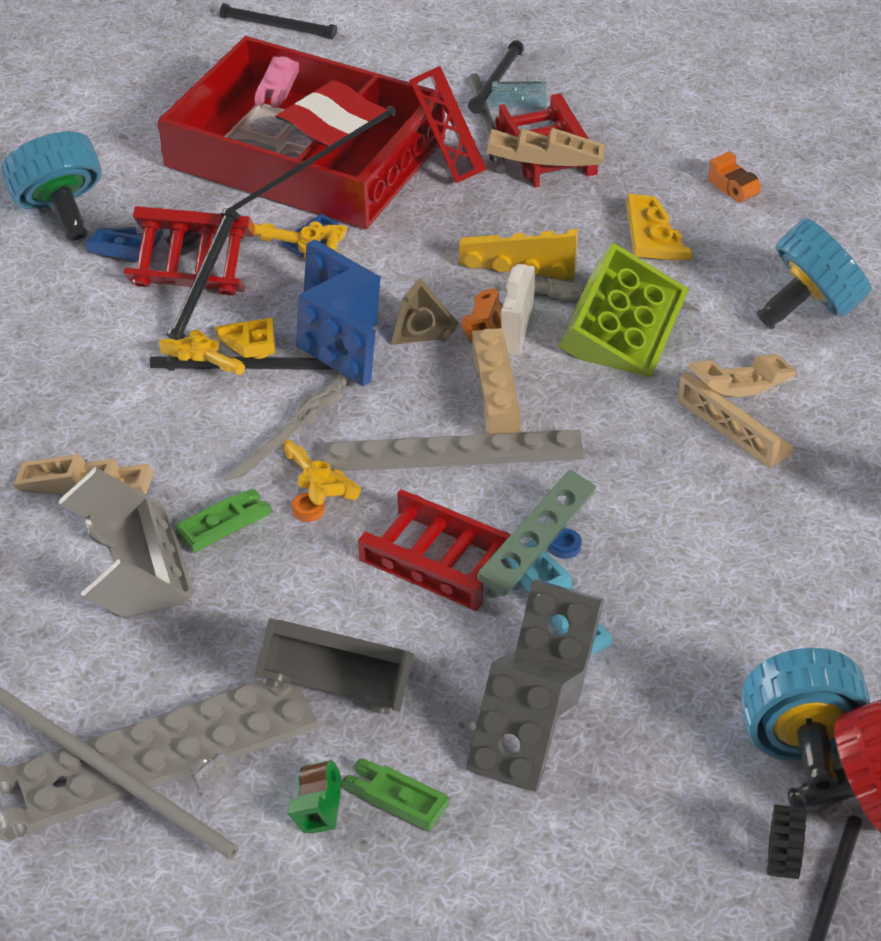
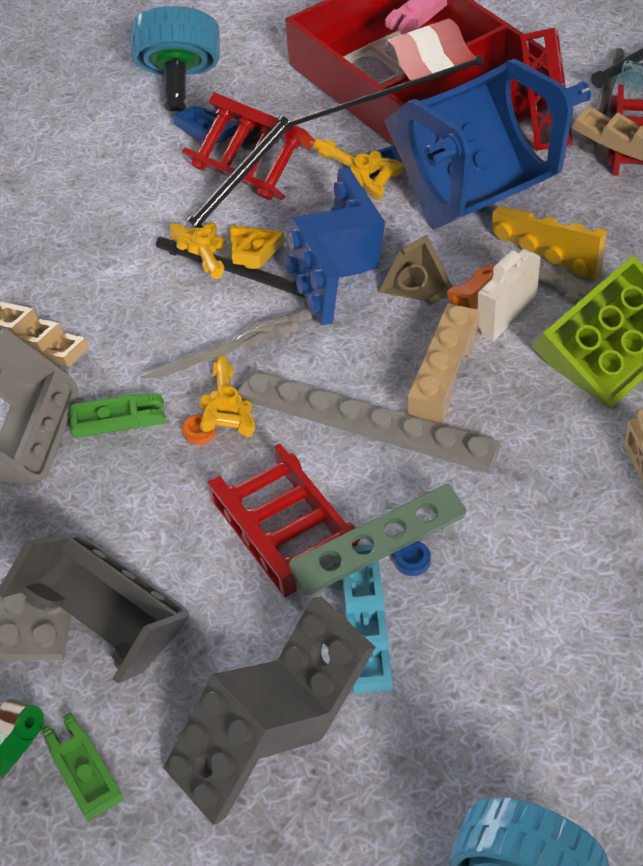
camera: 30 degrees right, 5 degrees up
none -> blue piece [384,59,591,230]

